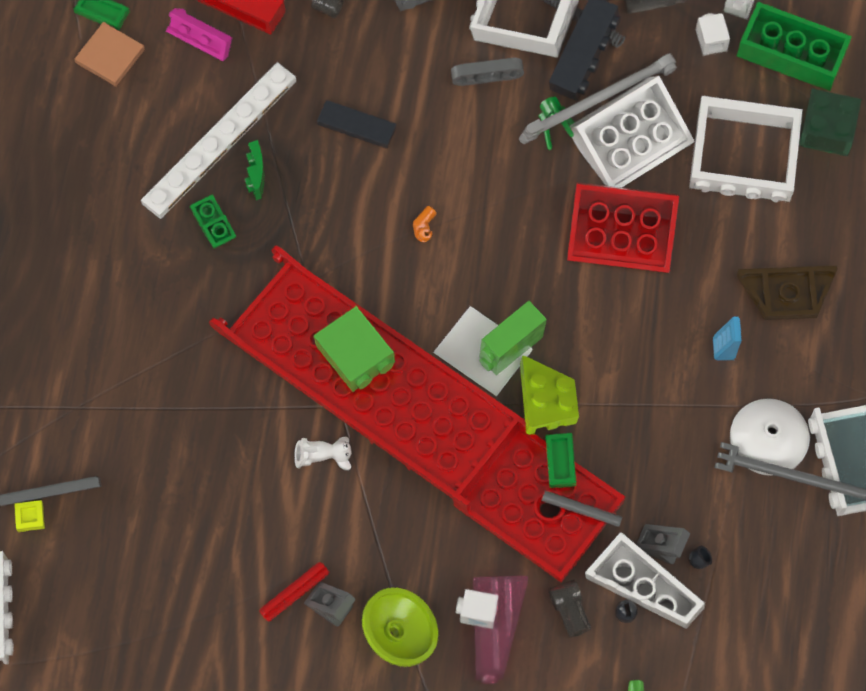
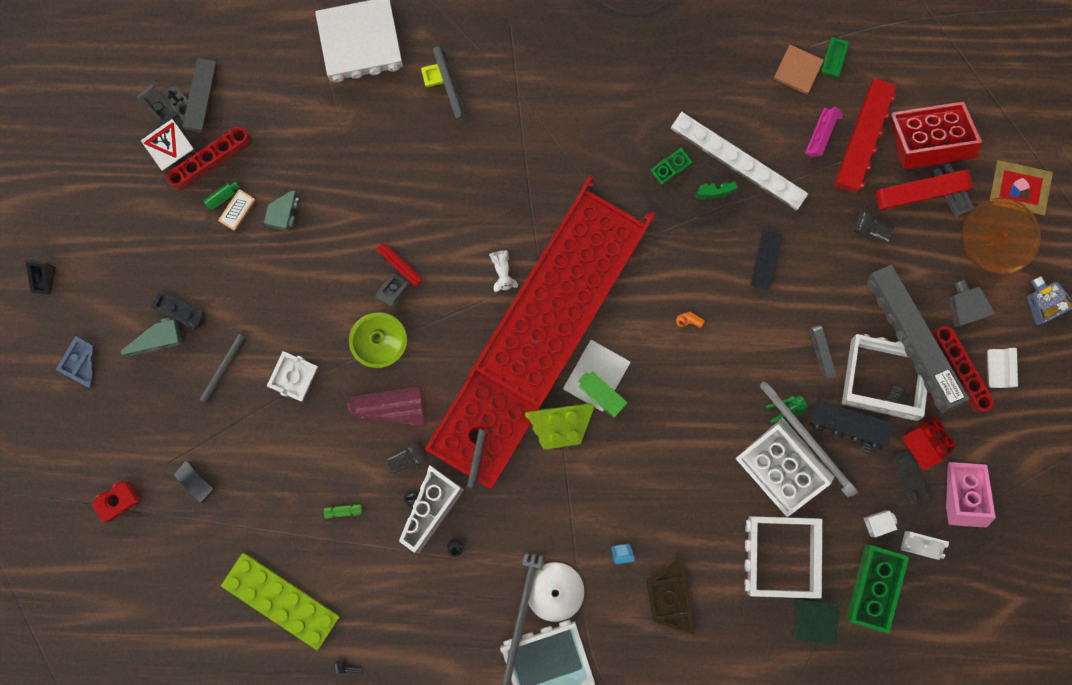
camera: 85 degrees right, 15 degrees up
bright green brick [314,306,395,392] -> none
white brick [456,589,498,629] -> none
green tile [546,433,576,488] -> none
red slope [567,182,679,273] -> none
dark grey slope [636,524,690,564] -> none

